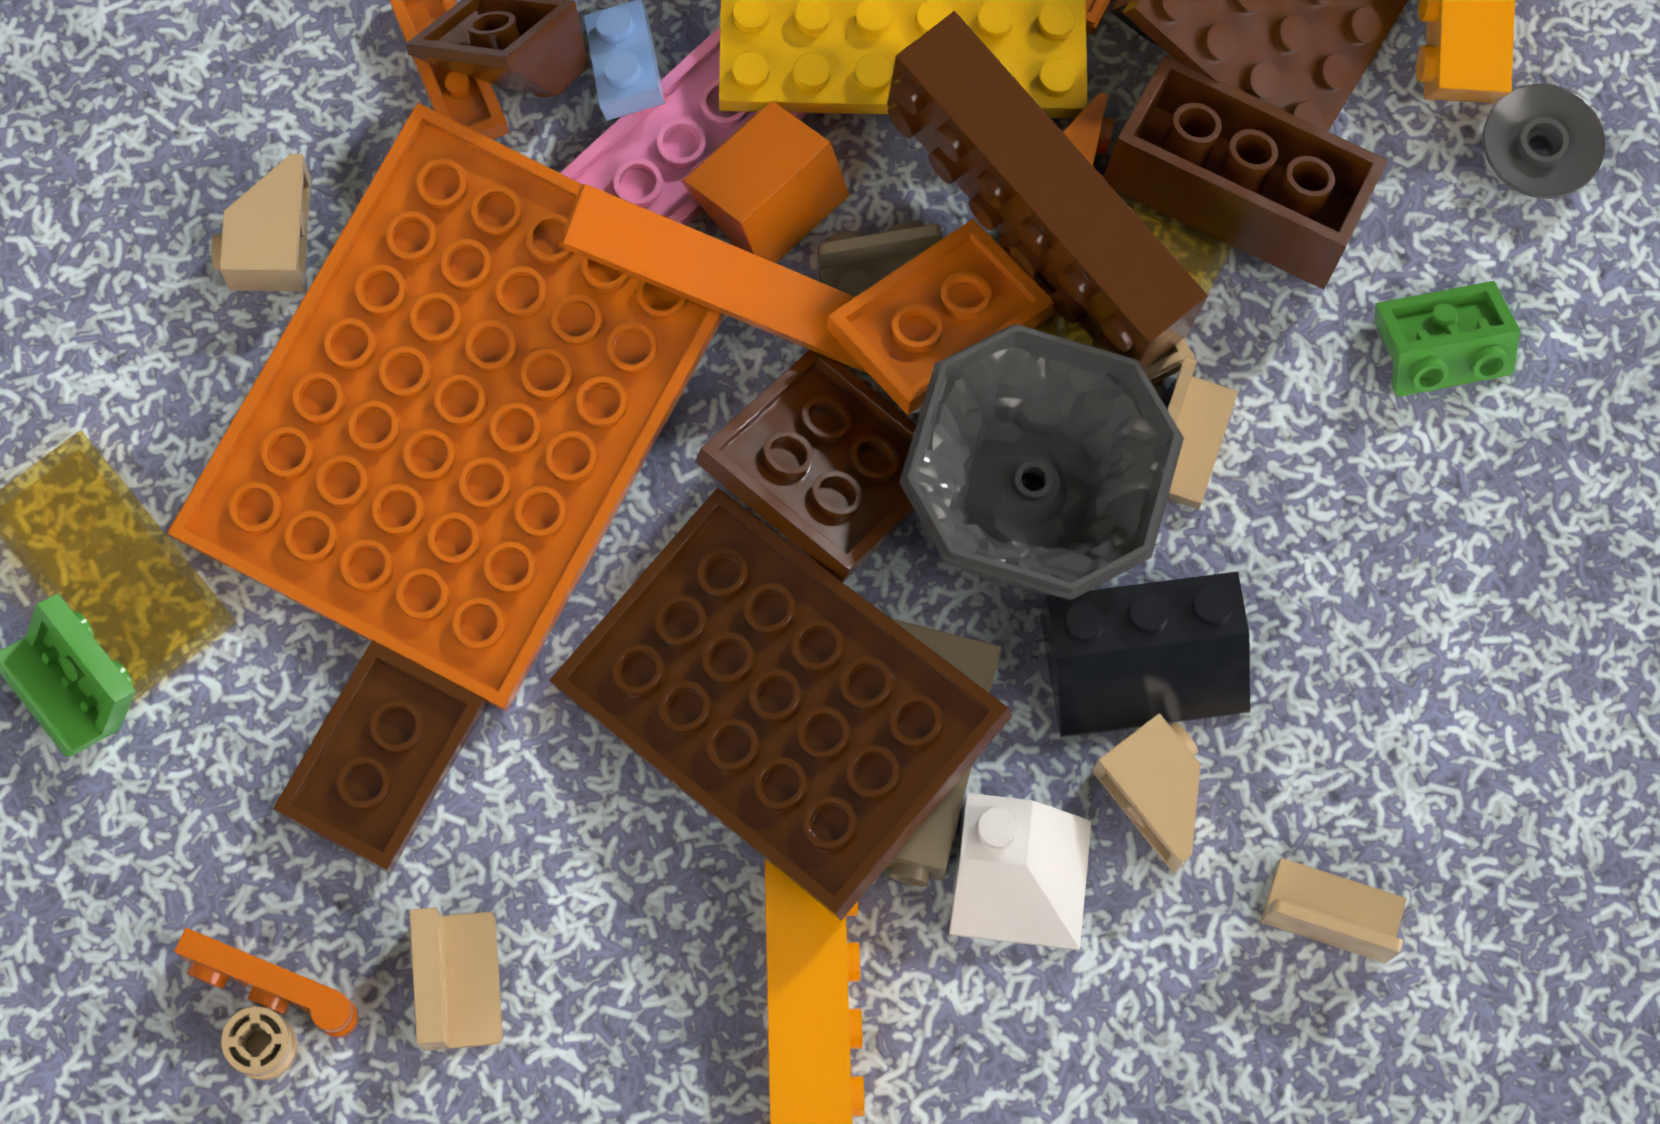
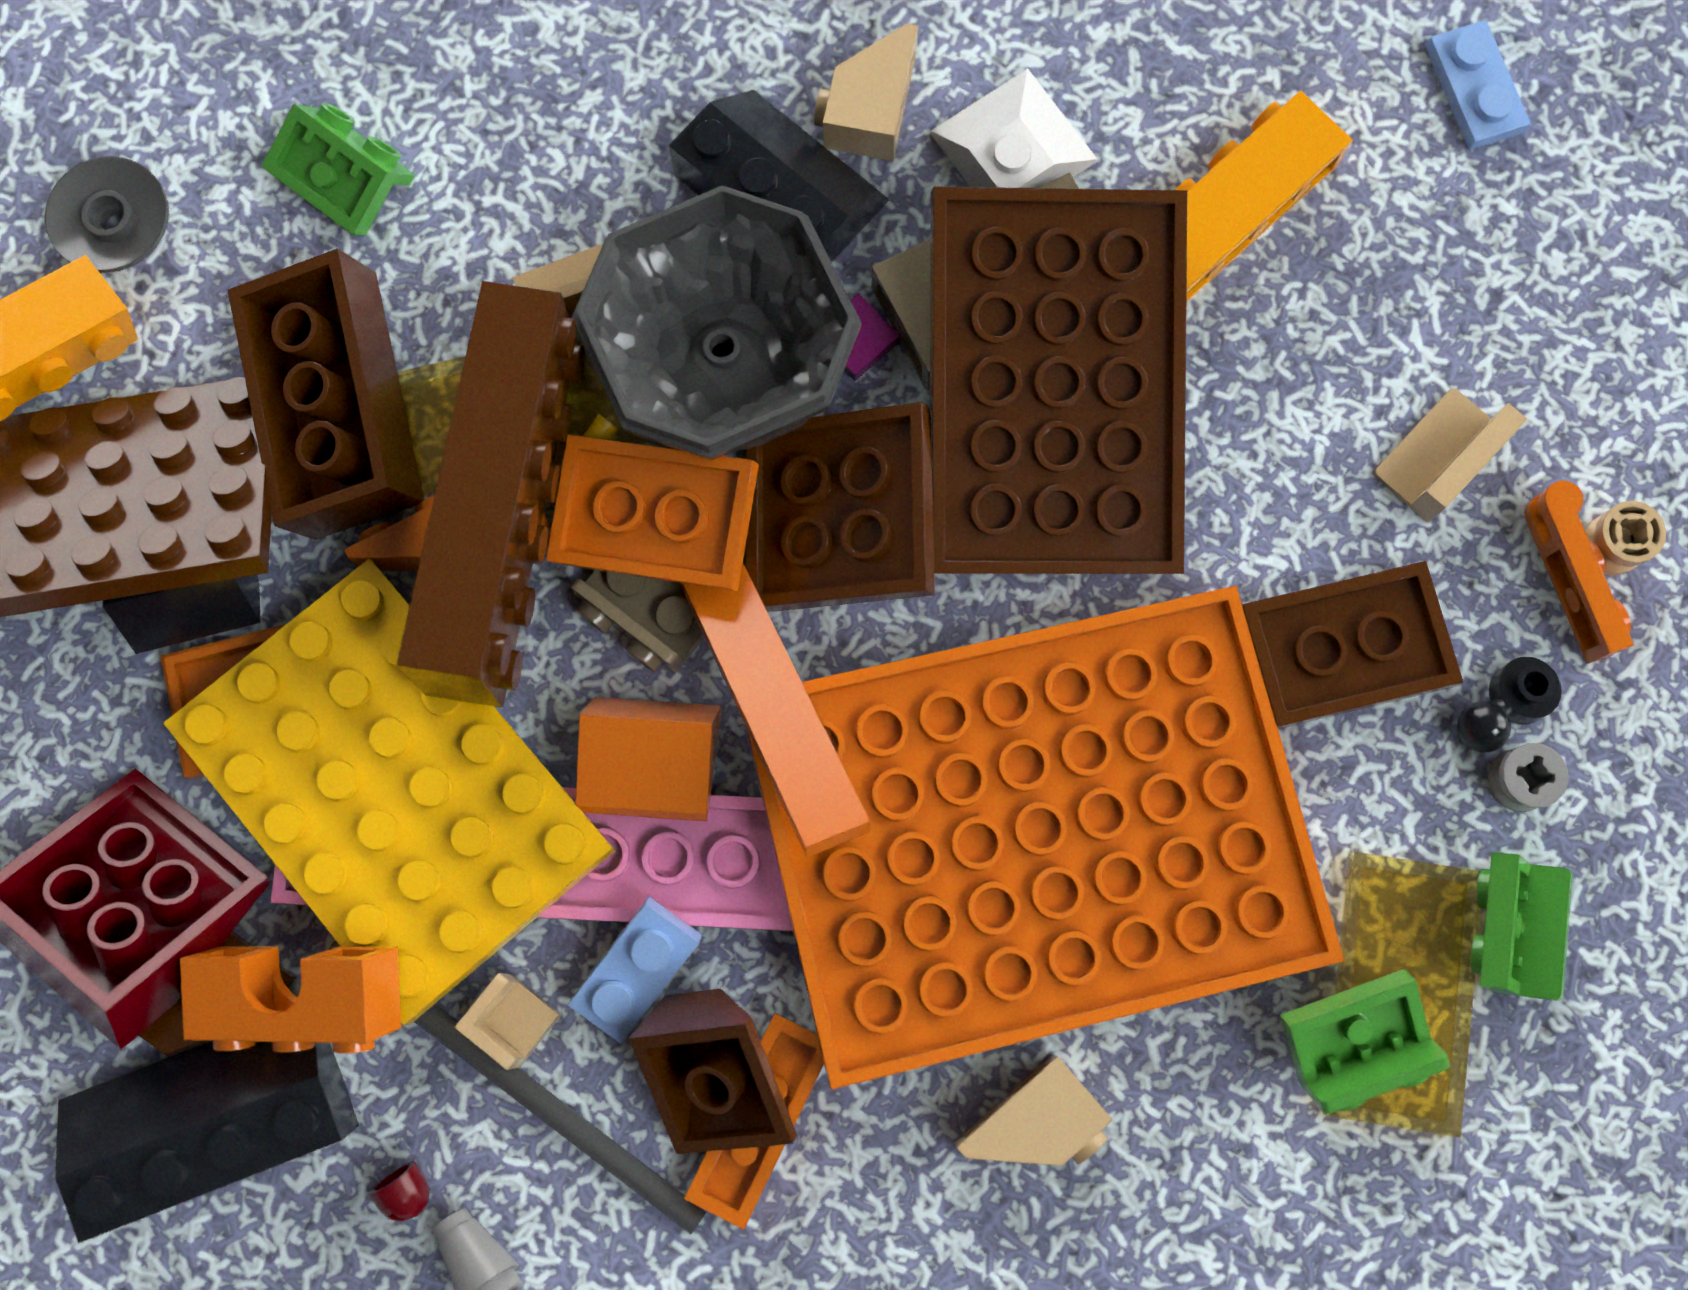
camera: 125 degrees left, 5 degrees up
none -> magenta tile [844,293,900,381]
none -> bright green bracket [1280,969,1450,1114]
none -> black plate [1457,657,1562,753]
none -> light grey wheel [1488,743,1568,812]

